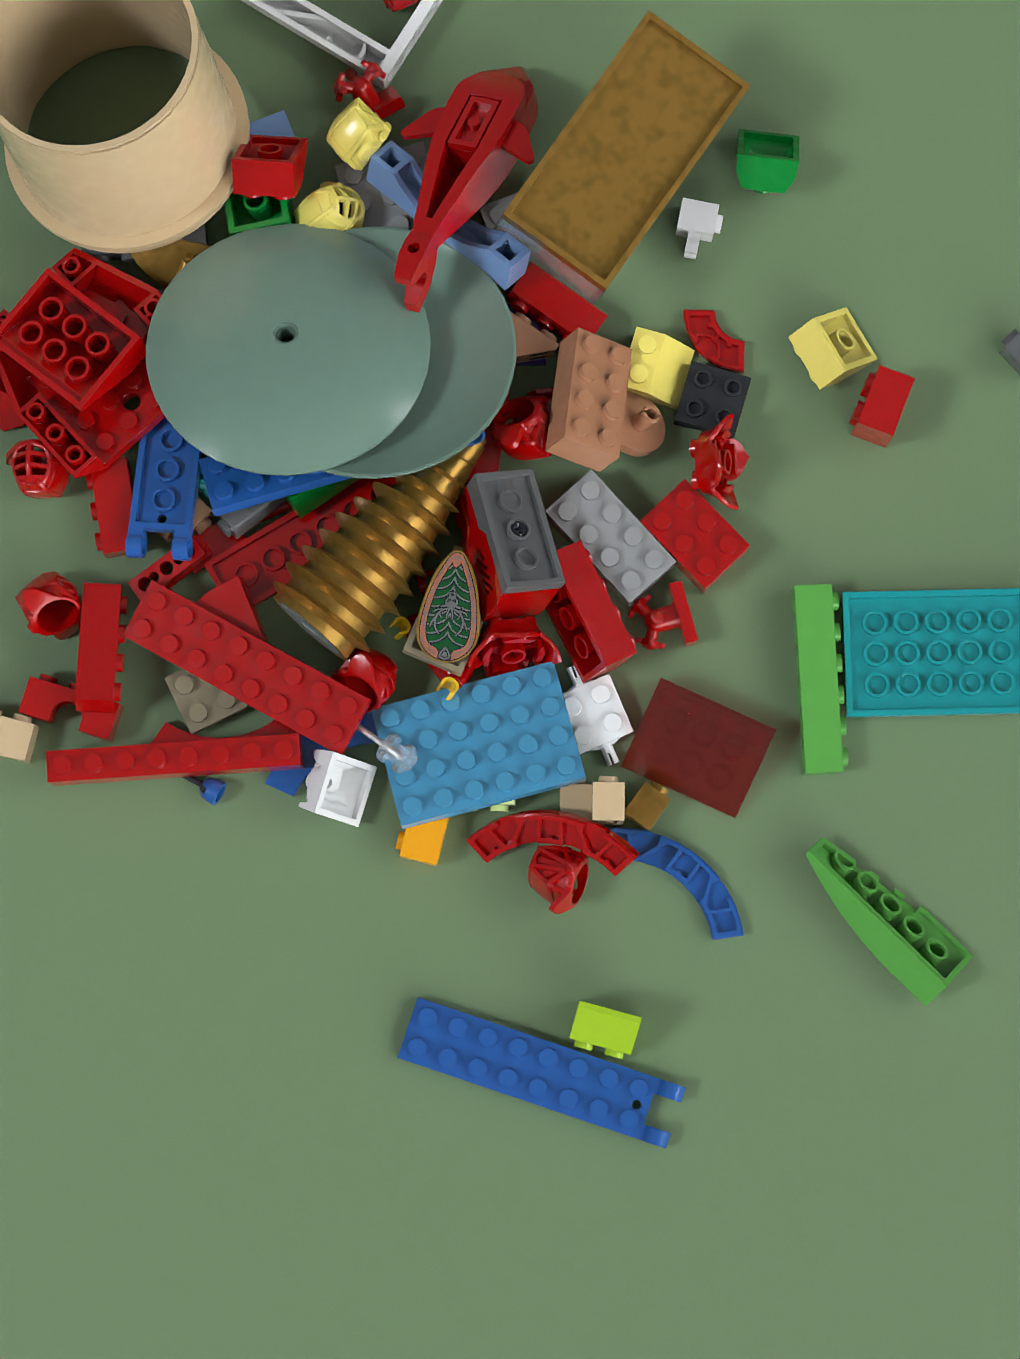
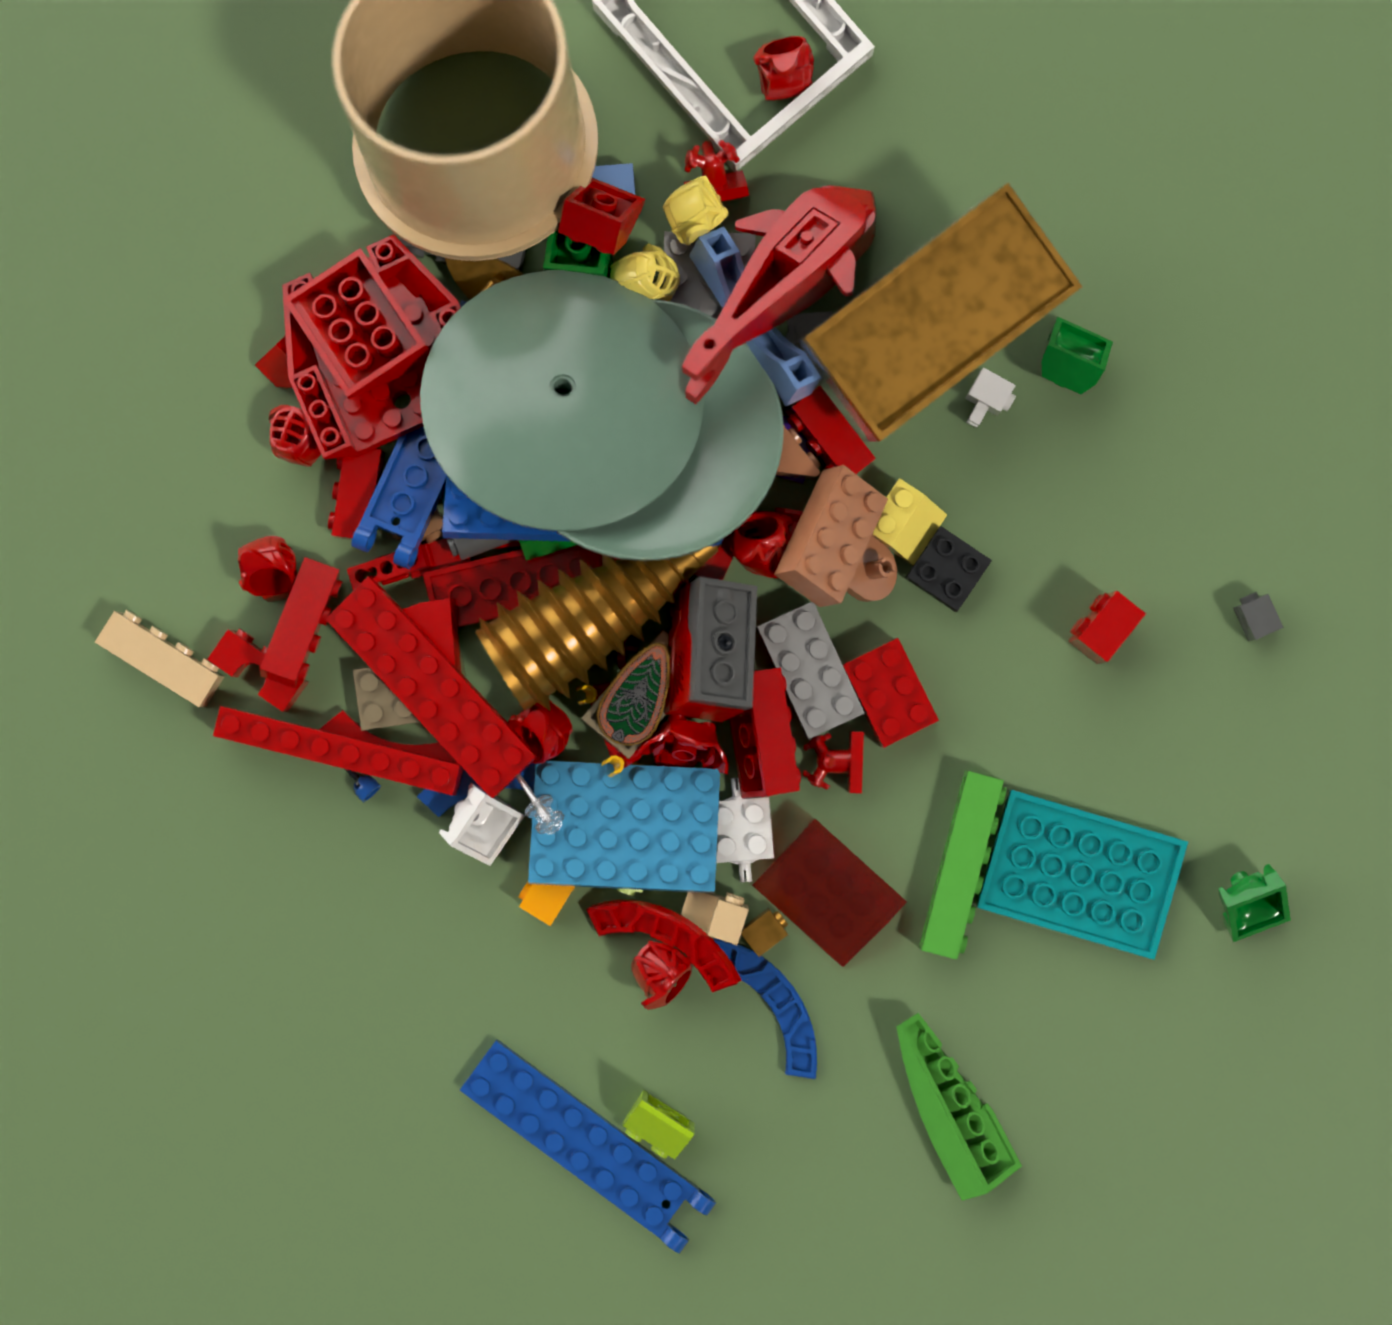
camera: 20 degrees right, 5 degrees up
red tile [683,309,745,374] -> none
red brick [690,414,749,510] -> none
light yellow slope [788,307,878,390] -> none

